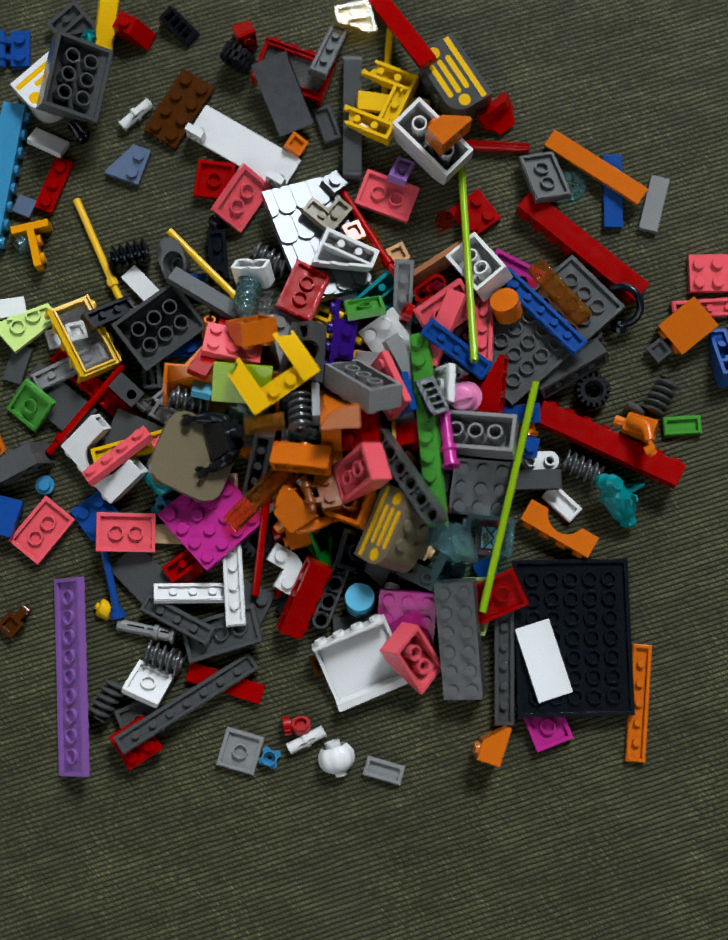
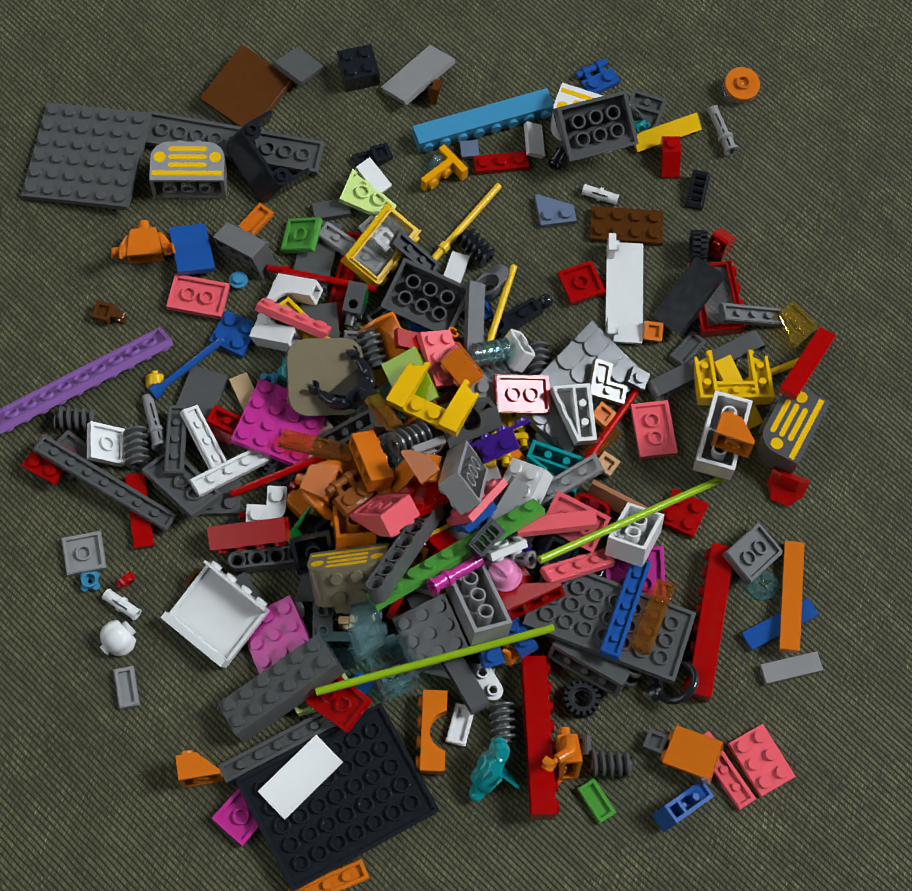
camera: 60 degrees right, 15 degrees down
coral plate [95,512,156,553] -> none
medium azure tile [190,380,212,401] -> none
coral plate [210,164,272,233] -> none
red tile [291,715,311,736] -> none
bright green tile [343,295,387,321] -> none
medium azure piece [345,583,375,618] -> none
coral slope [379,622,441,695] -> none
medium lavender plate [387,156,416,187] -> none
red tile [399,303,415,323] -> none
blue tile [419,318,493,380] -> none
clear red plate [435,211,454,230] -> none
red axle [465,140,530,154] -> none
orange piece [490,288,523,325] -> none

